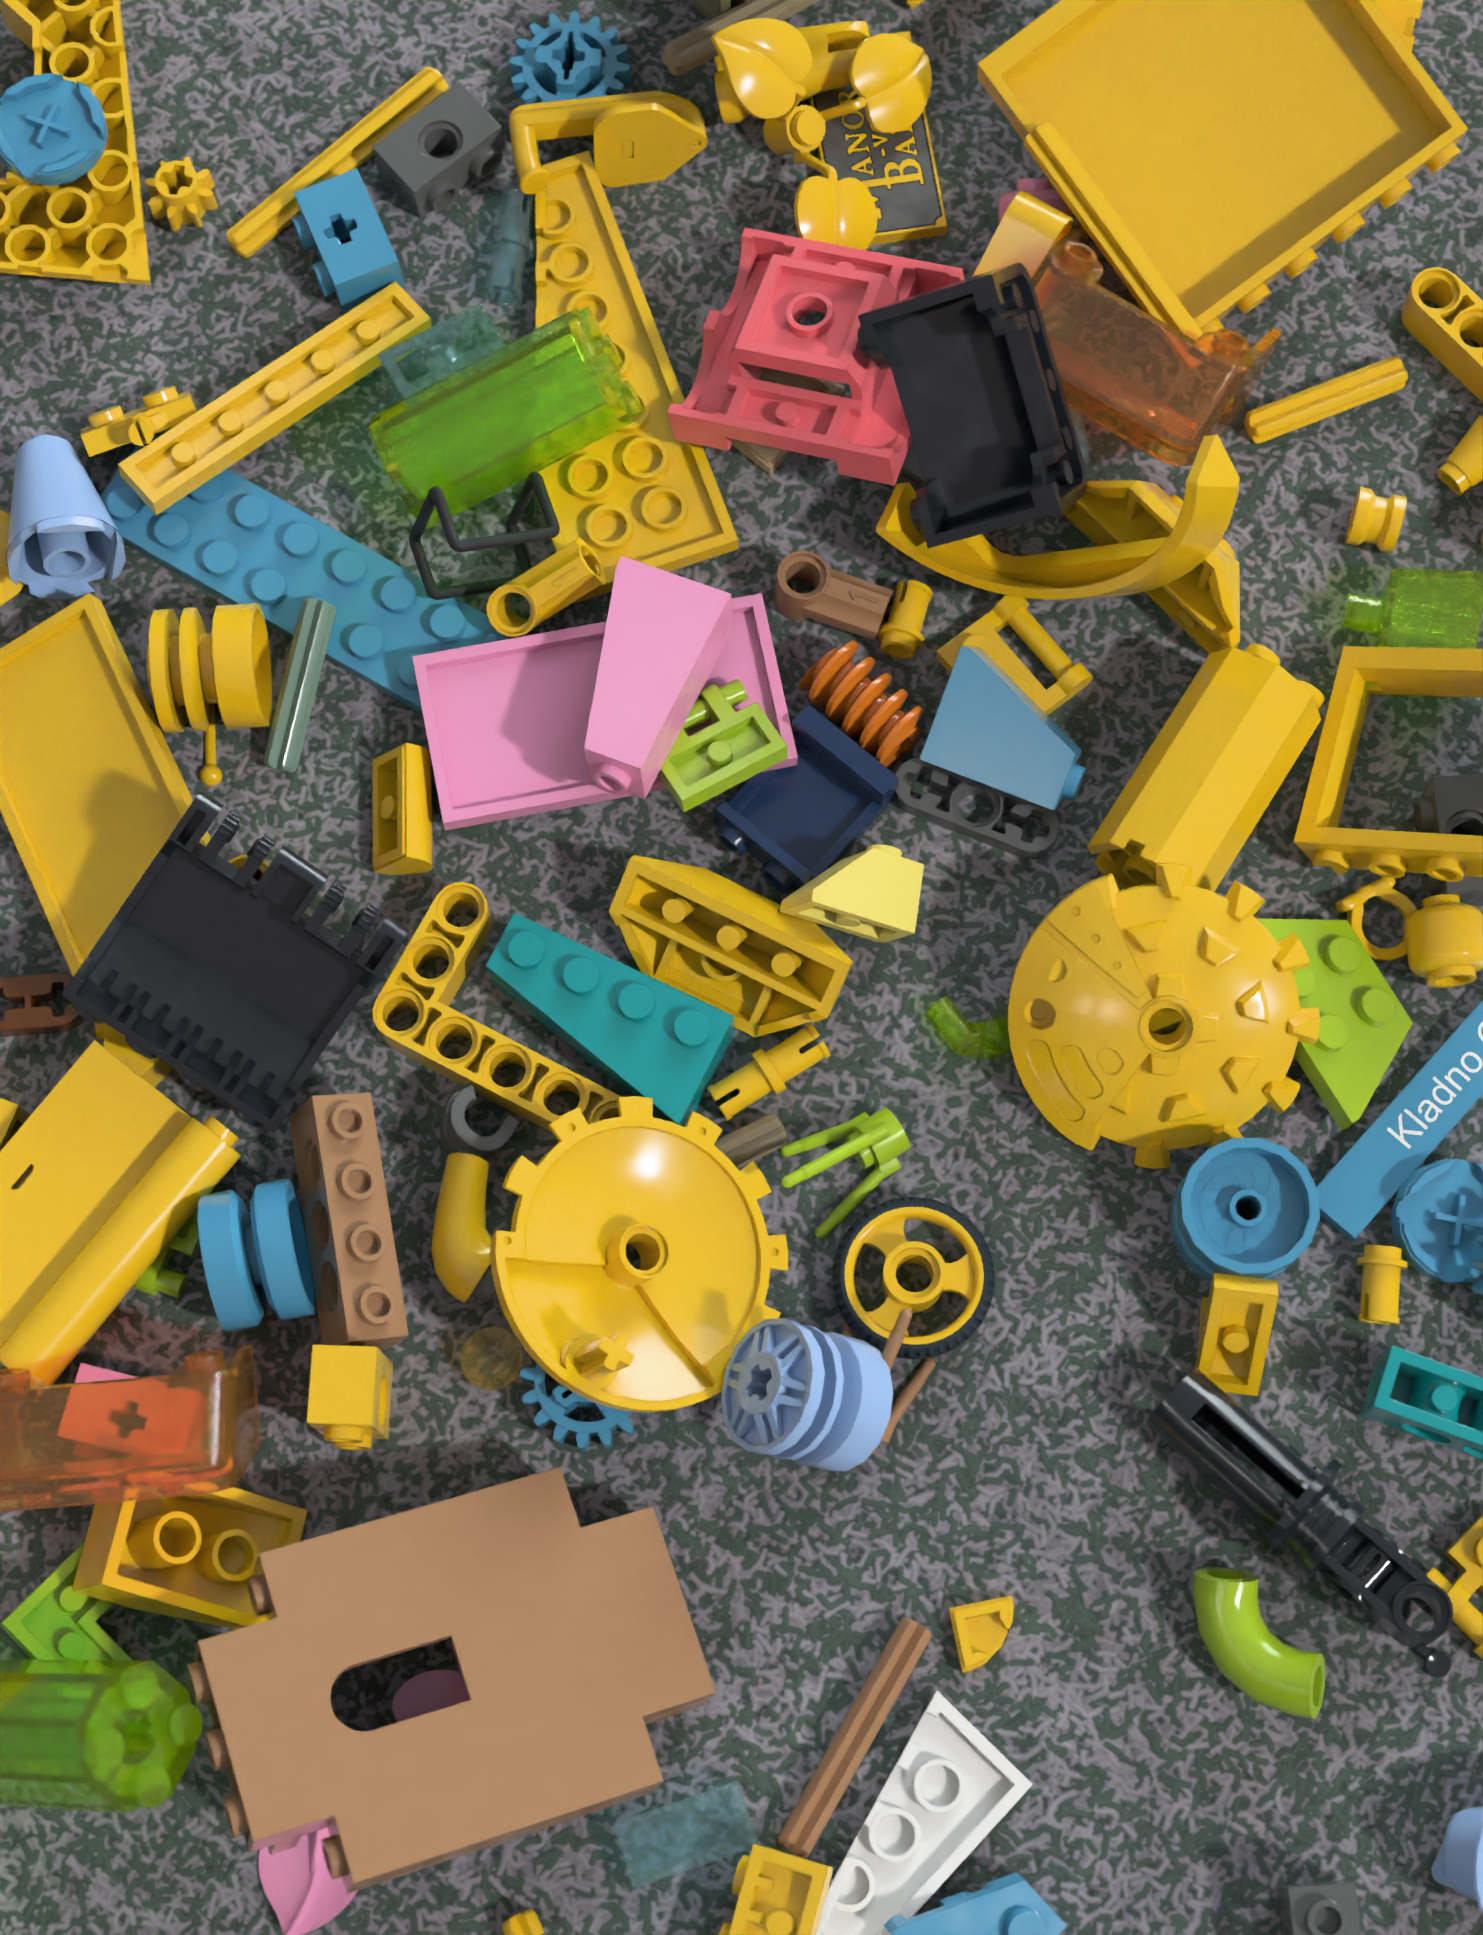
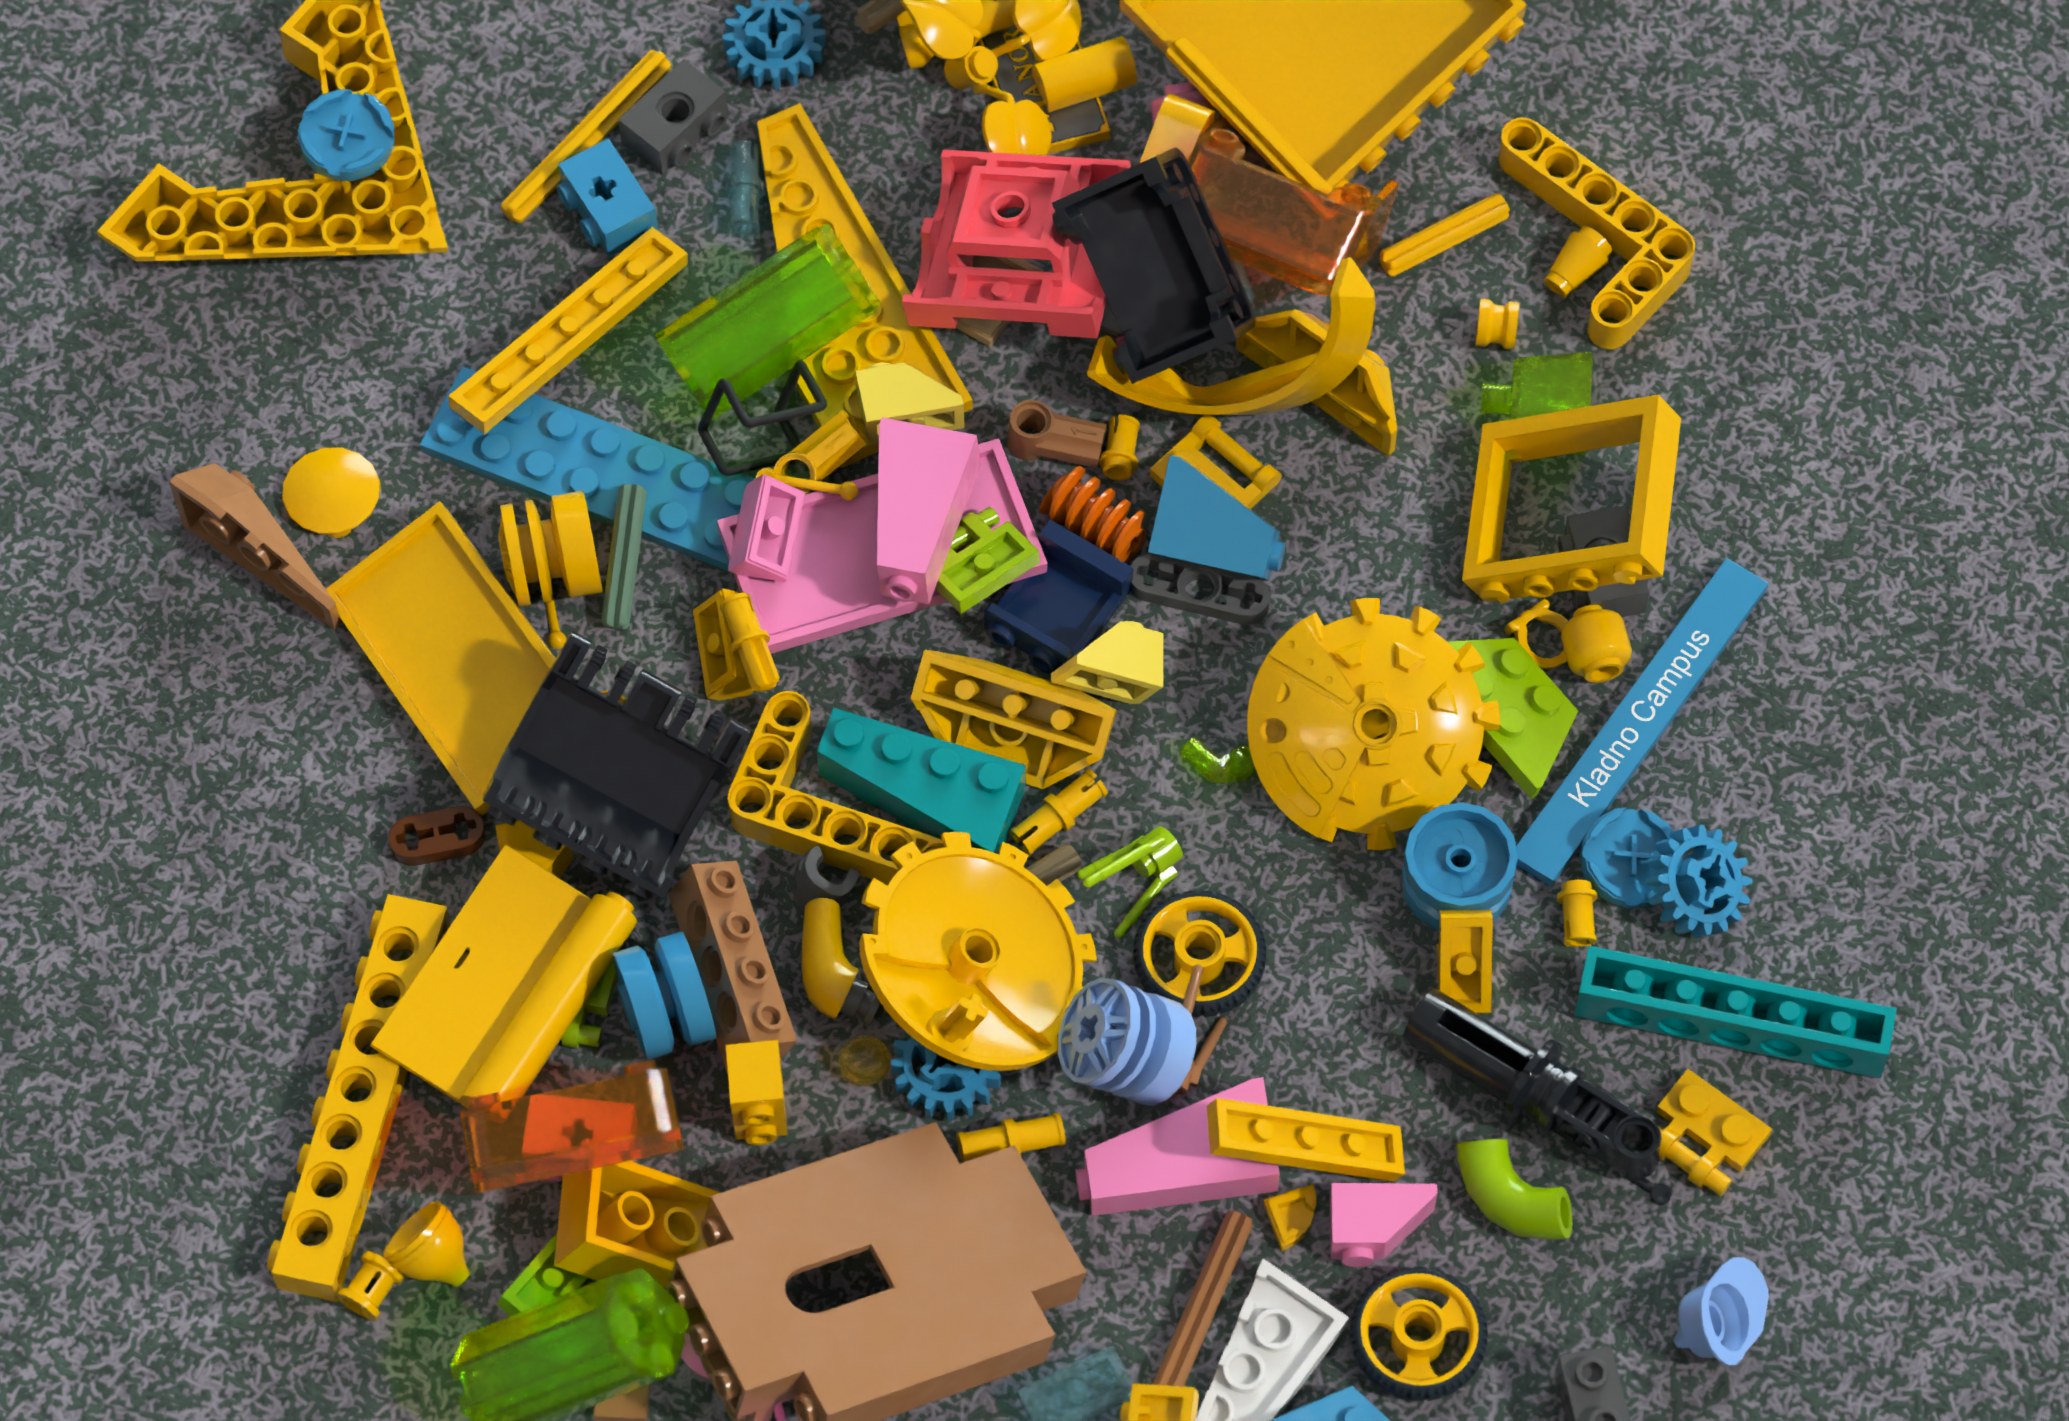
camera: 10 degrees left, 10 degrees down
light blue cone [6,435,126,600] -> none
yellow plate [80,386,197,457] -> none
yellow gear [145,157,218,232] -> none
clear light blue brick [378,303,514,433] -> none
yellow piece [509,91,708,195] -> none
yellow brick [1087,643,1325,892] -> none
none -> yellow axle [720,593,780,692]
none -> bright pink slope [728,474,805,582]
none -> yellow hinge [756,467,858,501]
none -> light yellow slope [855,362,964,445]
none -> yellow pin [956,1113,1066,1163]
none -> yellow brick [1032,36,1137,113]
none -> bright pink slope [1076,1077,1280,1216]
none -> yellow plate [1207,1098,1405,1182]
none -> bright pink slope [1330,1183,1437,1267]
none -> yellow wheel [1350,1266,1488,1401]

